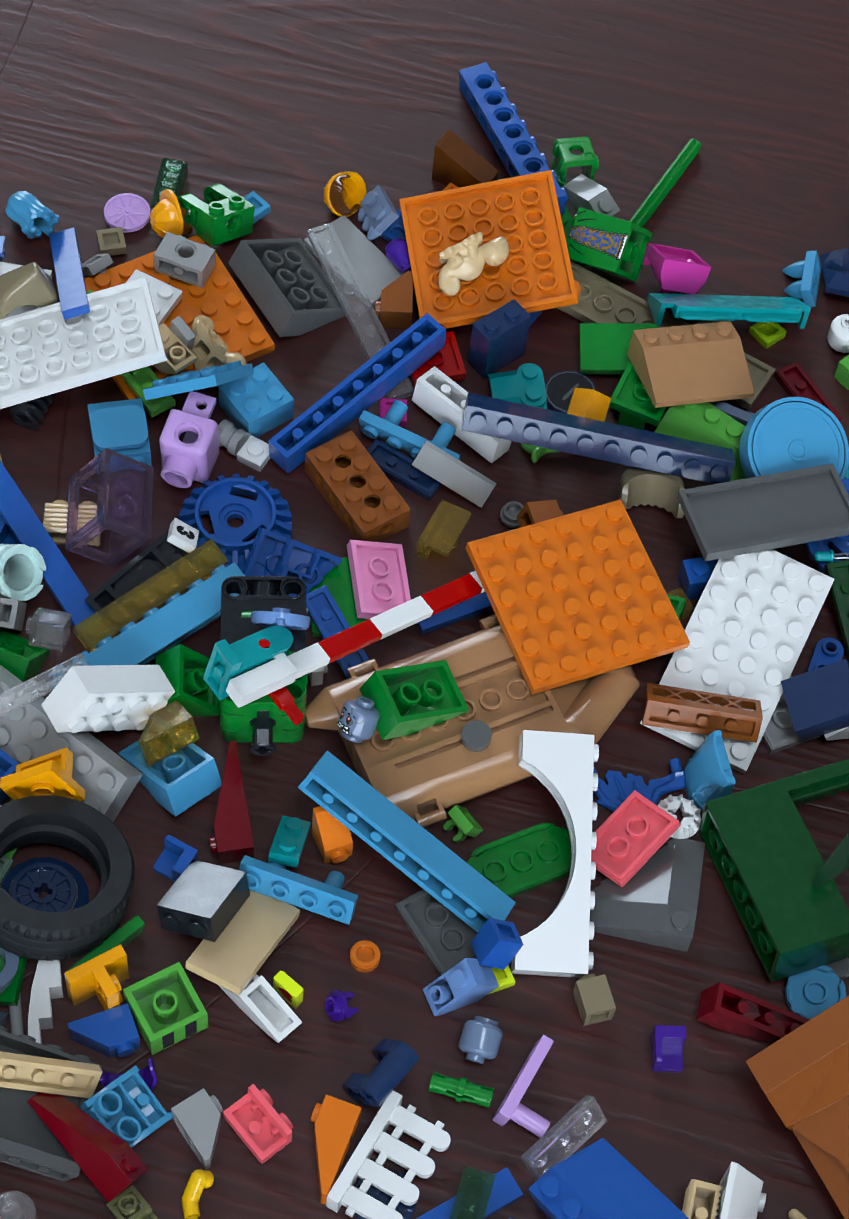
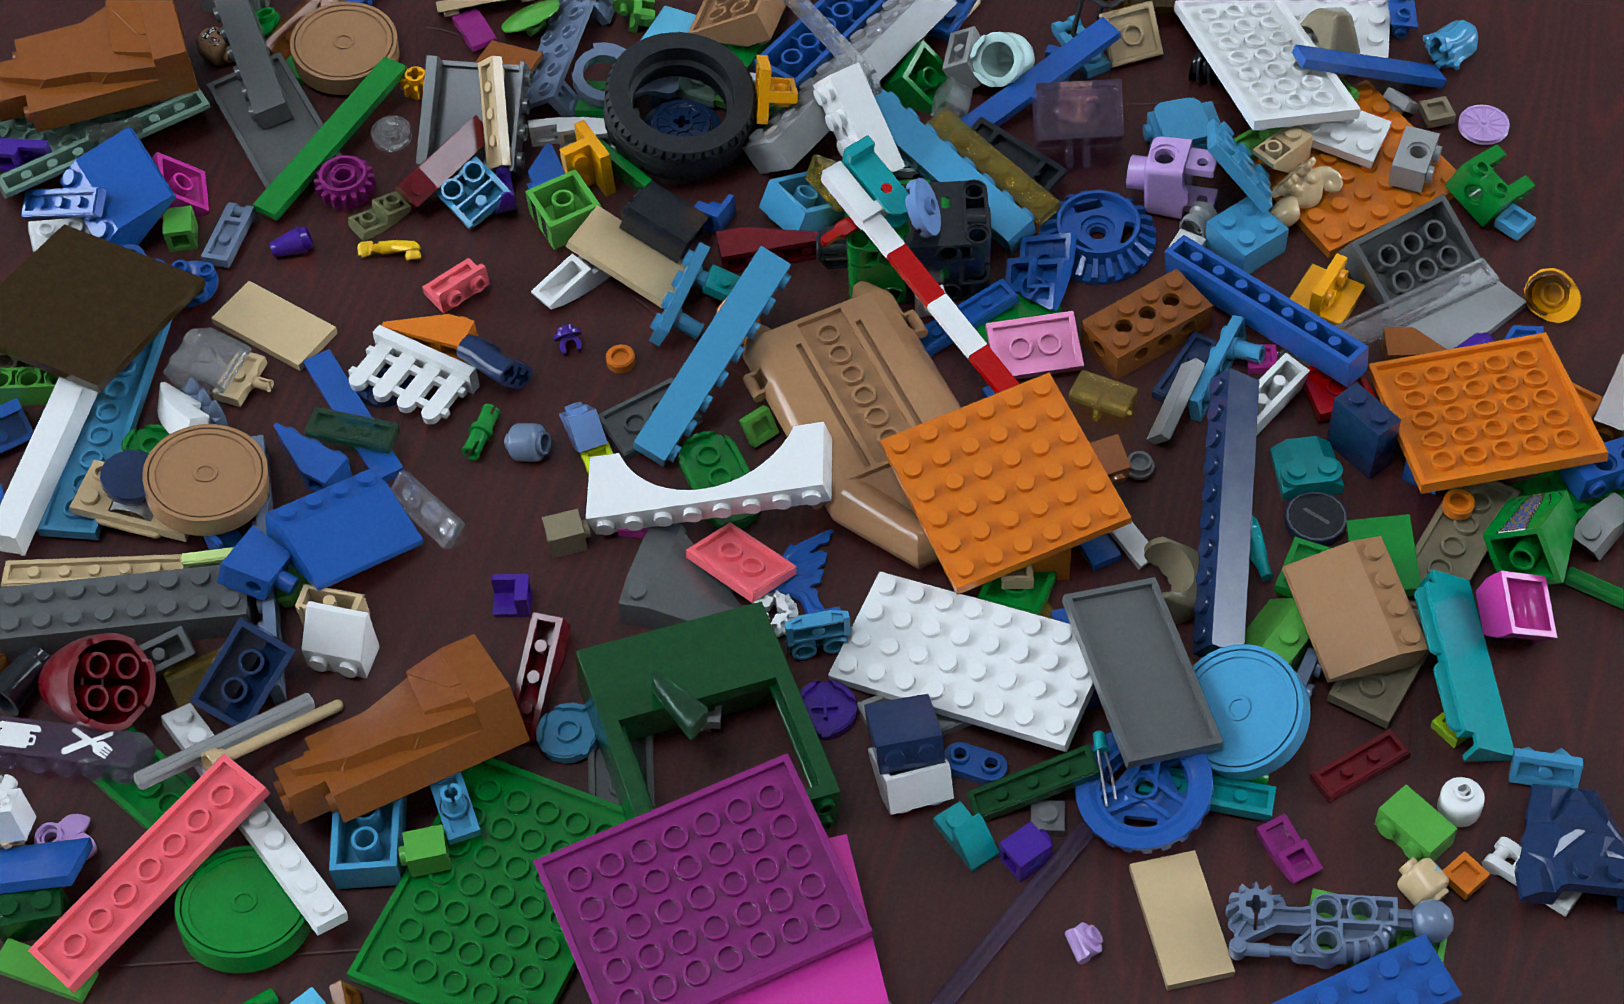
camera: 100 degrees right, 5 degrees down
light orange piece [150,189,193,238] -> none
clear green slope [151,158,188,208] -> none
white tile [167,518,199,554] -> none
light grey tile [170,316,196,350] -> none
light grey slope [171,1088,223,1170] -> none
neon yellow tile [273,970,304,1009] -> none
sand blue head [337,696,380,743] -> none
sand blue plate [358,185,399,240] -> none
green slope [359,660,469,740] -> none
tan animal [438,232,510,296] -> none
dark grey tile [461,720,492,752] -> none
blue panel [471,918,524,969] -> none
lavender piece [492,1034,554,1138] -> none
light orange brick [567,388,611,422] -> none
dark orange fence [642,683,763,743] -> none
none -> dark purple tile [799,680,858,740]
none -> light orange bracket [1290,253,1366,329]

